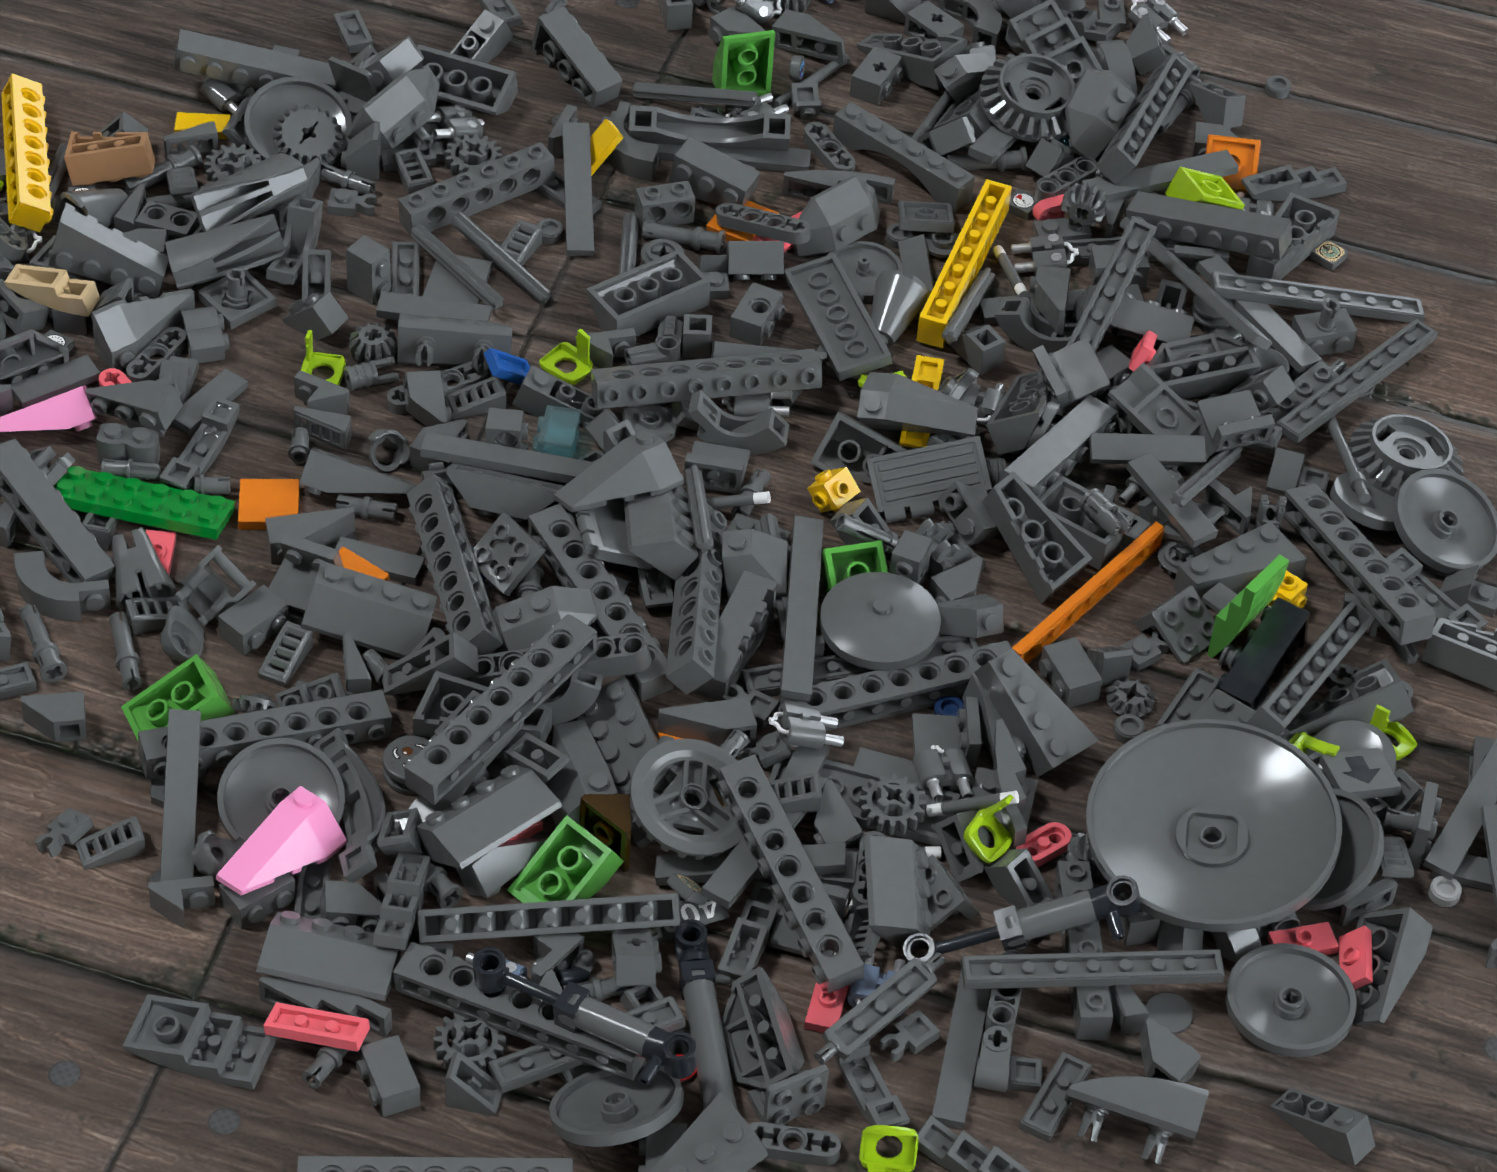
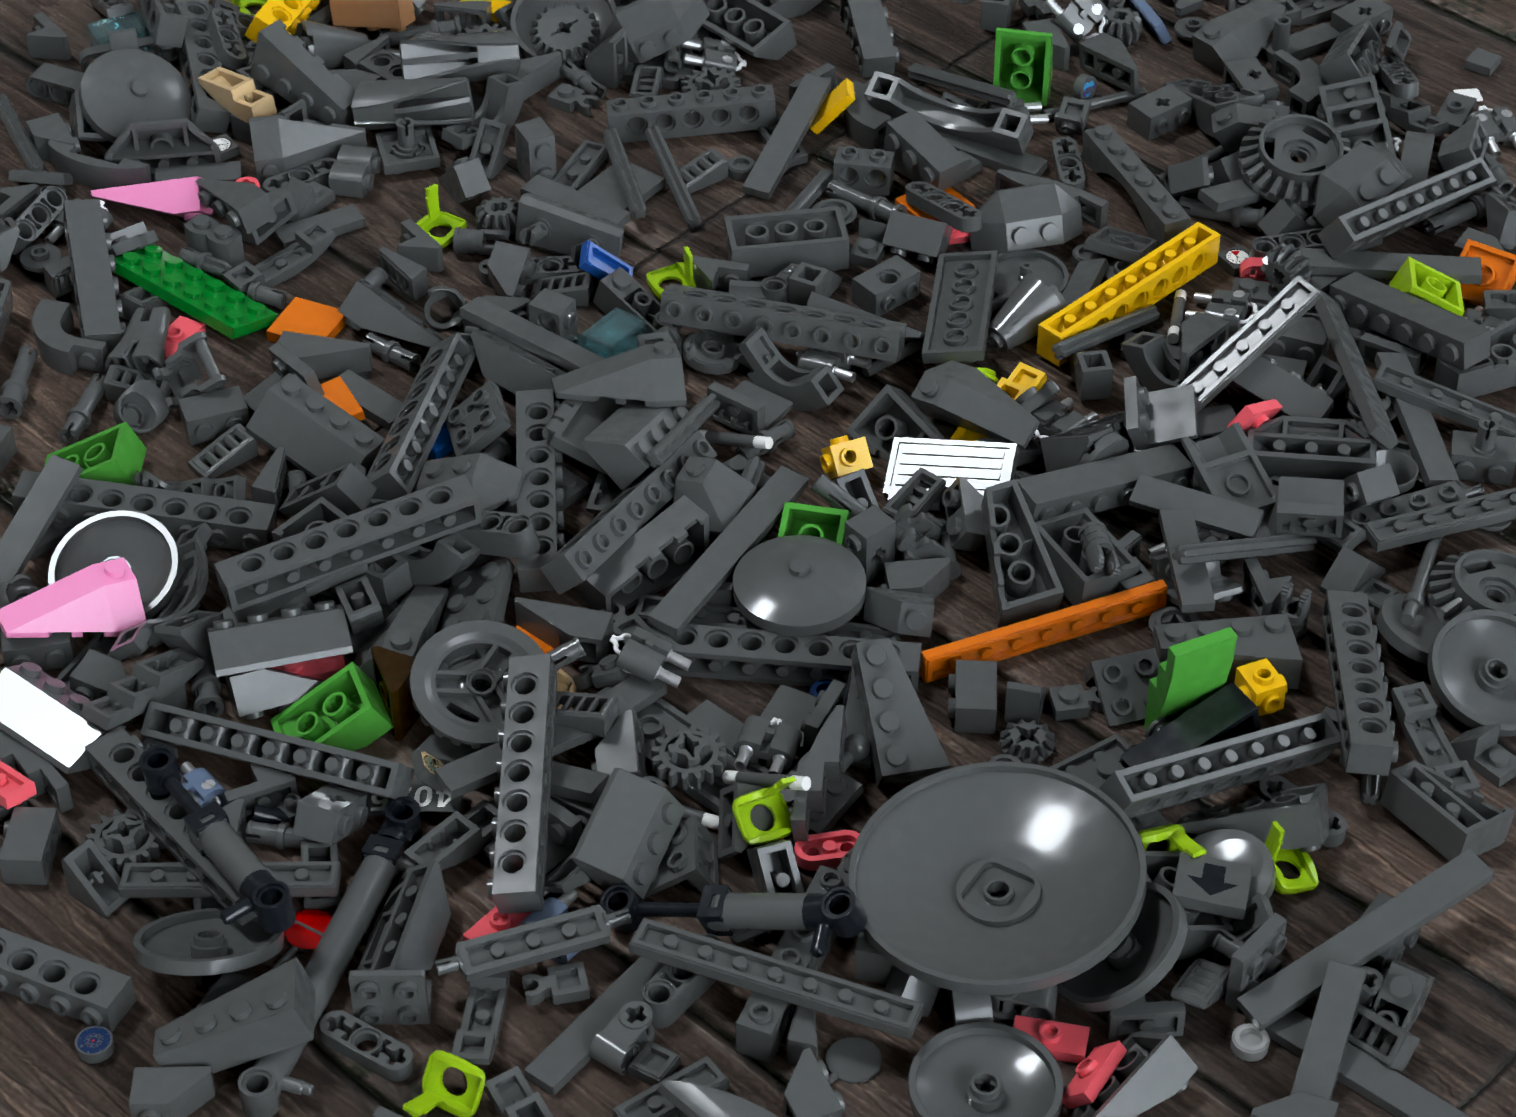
camera: 30 degrees right, 5 degrees down
none -> dark grey slope [881,467,946,519]

